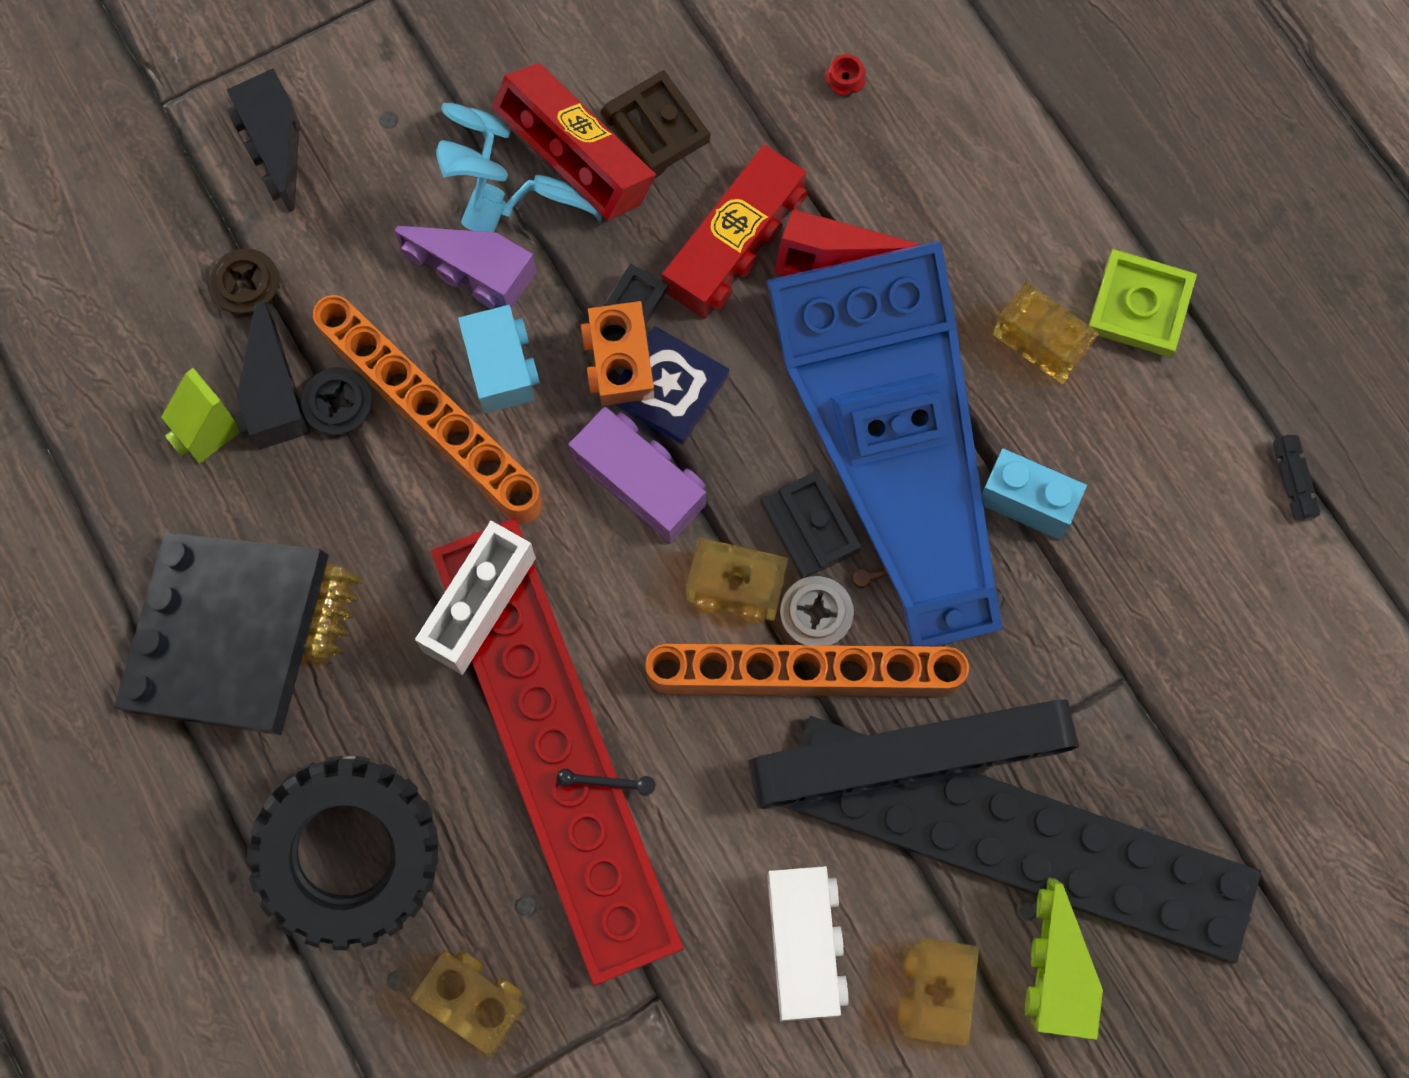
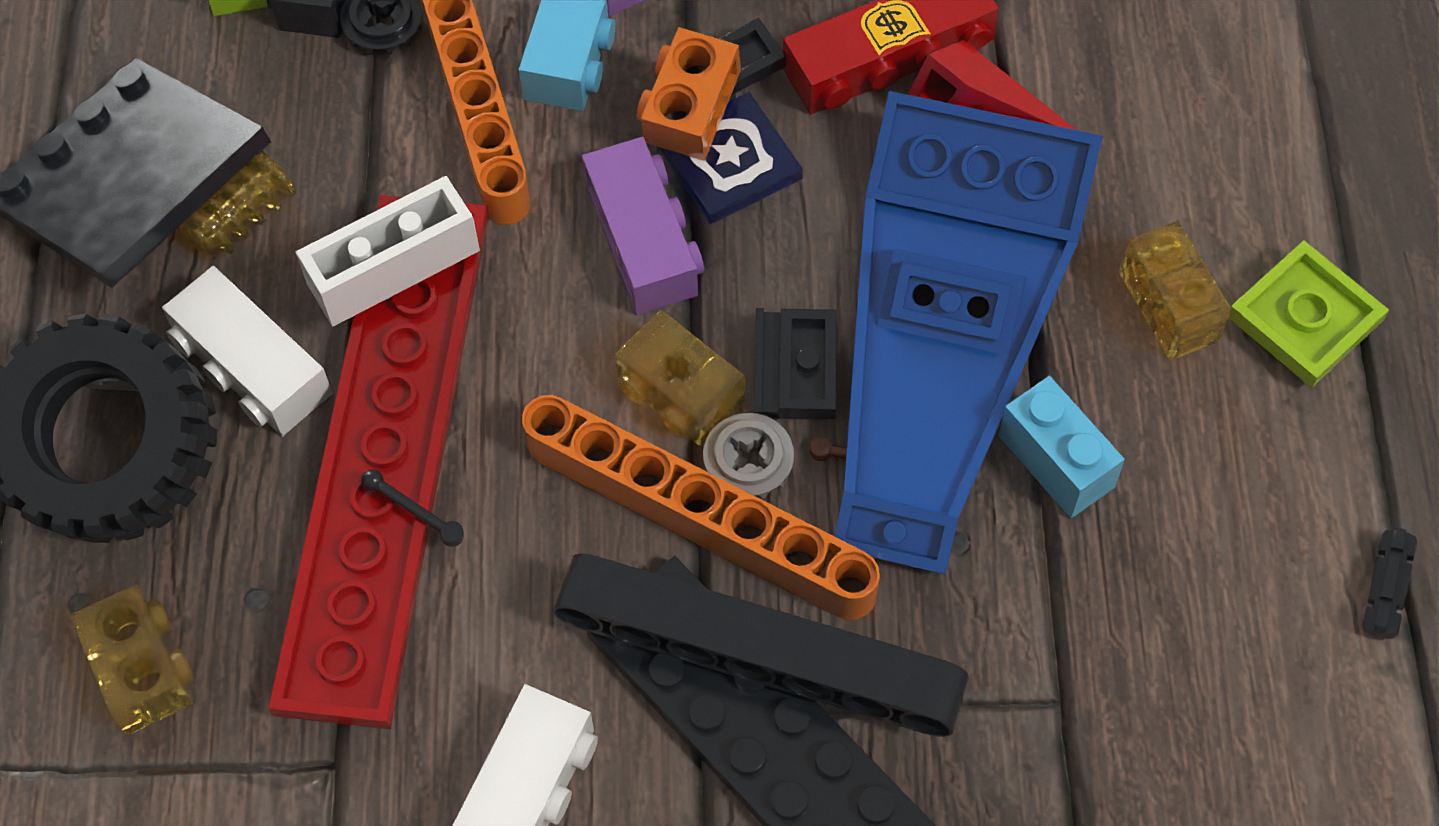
camera: 30 degrees right, 10 degrees down
none -> white brick [162,265,333,437]

